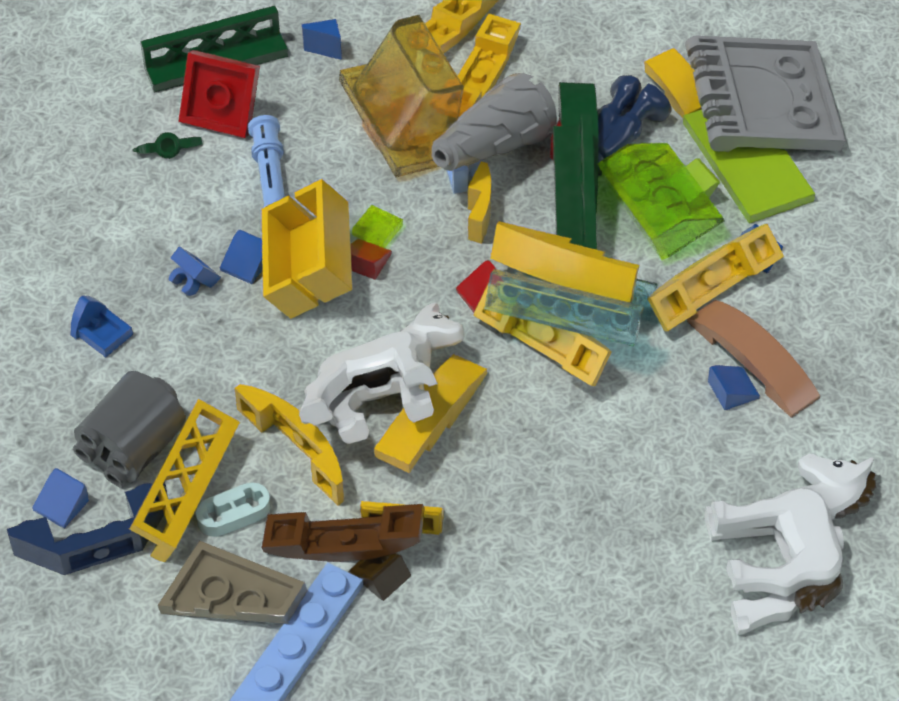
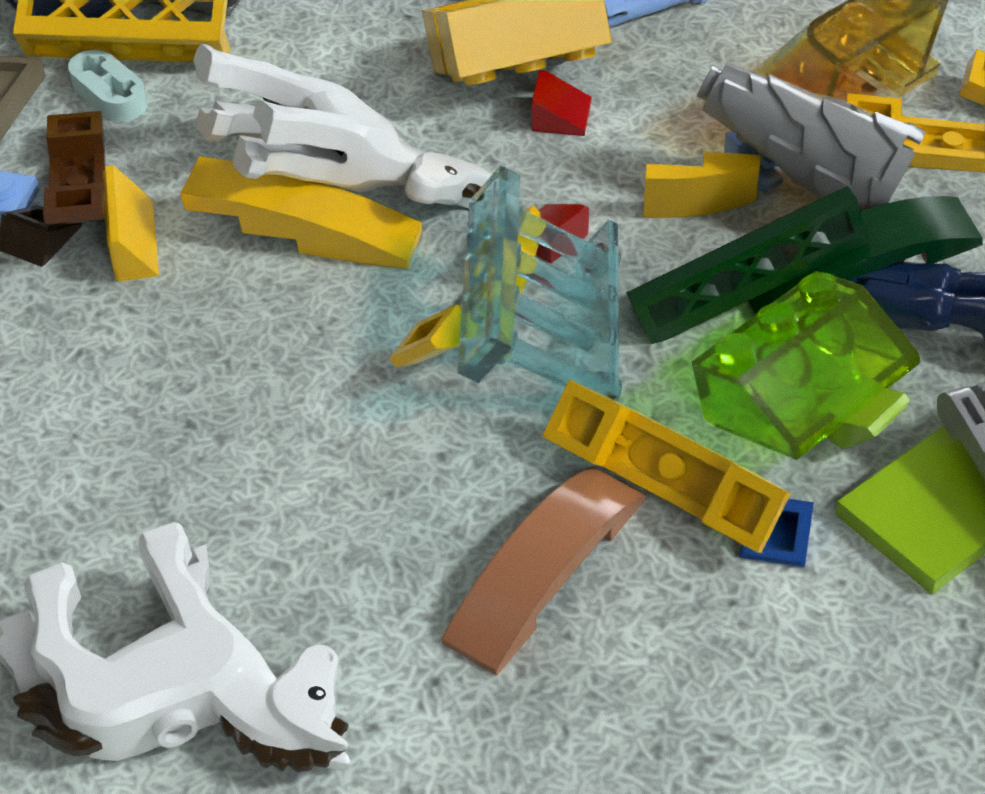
camera: 75 degrees right, 5 degrees down
yellow slope [234,384,344,506] -> none
clear neon green tile [352,205,403,248] -> none
yellow slope [490,221,640,306] -> none
blue slope [708,365,760,410] -> none

